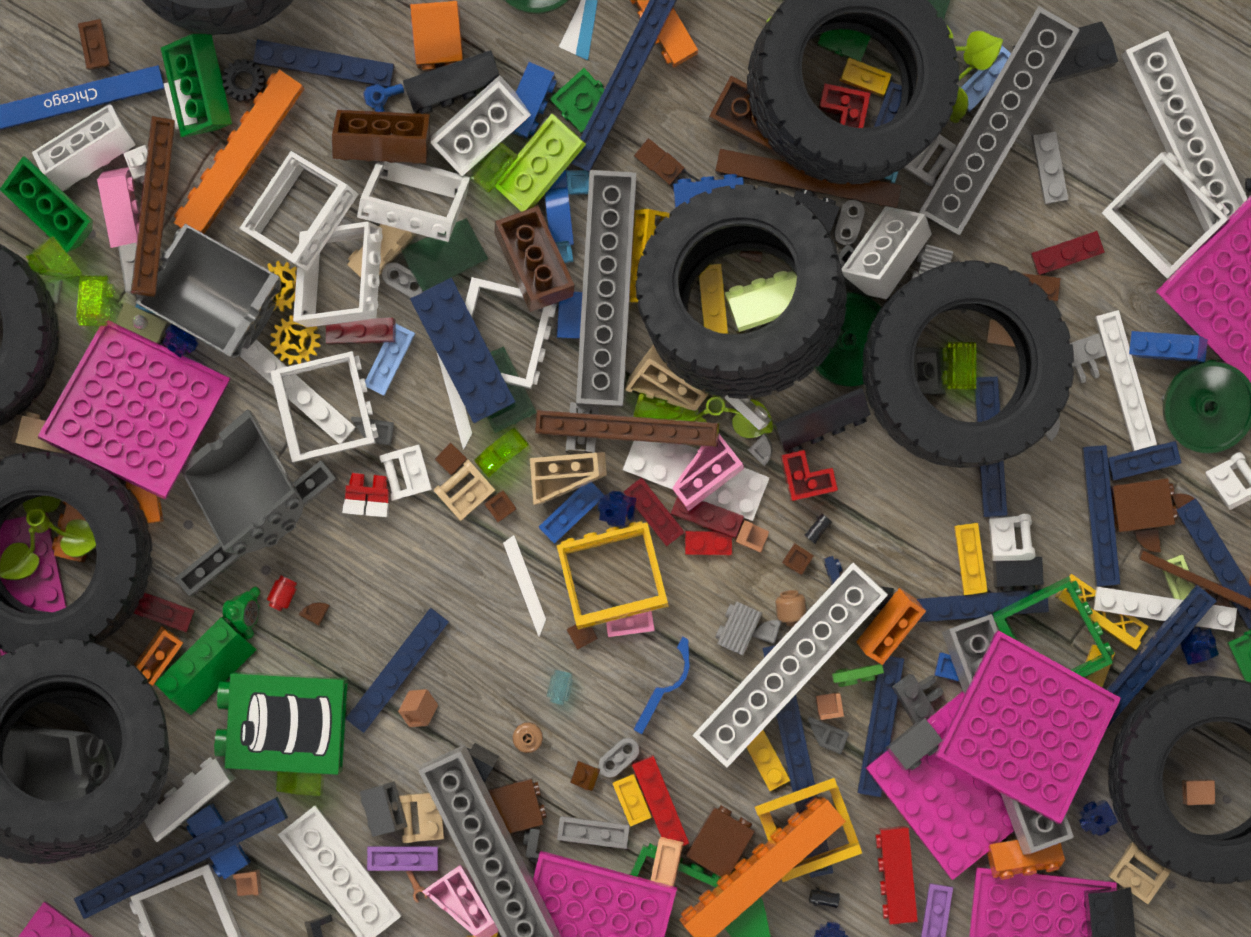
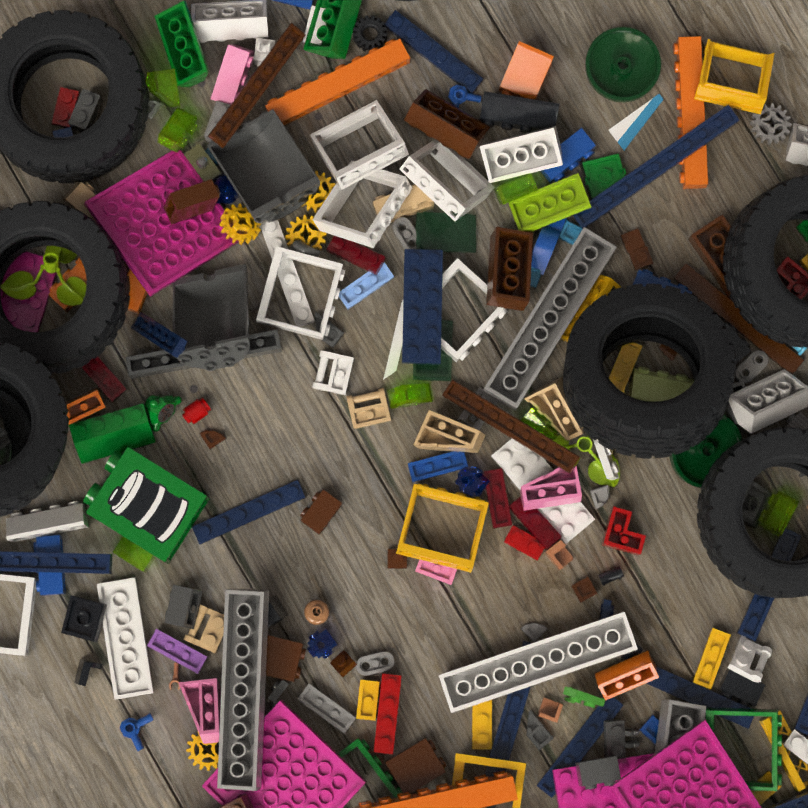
camera: 25 degrees right, 5 degrees down
nougat panel [233,869,262,896] -> none
red hips [342,473,390,517] -> none
nougat panel [398,689,438,727] -> none
reddish brown tile [435,443,467,475] -> none
reddish brown plate [485,490,517,523] -> none
white sticker [503,535,546,636] -> none
clear light blue brick [546,670,574,705] -> none
blue tile [557,292,583,339] -> none
blue piece [634,636,689,734] -> none
light nougat tile [651,837,683,887] -> none
light grey brick [715,601,762,655] -> none
black slope [773,388,871,453] -> none
medium nougat head [775,590,807,626] -> none
none -> black plate [61,595,107,642]
none -> dark blue plate [131,312,188,358]
none -> reddish brown brick [164,179,220,225]
none -> yellow gear [219,203,262,245]
none -> dark grey arm [291,240,320,257]
none -> reddish brown brick [300,489,342,535]
none -> clear blue brick [307,629,338,659]

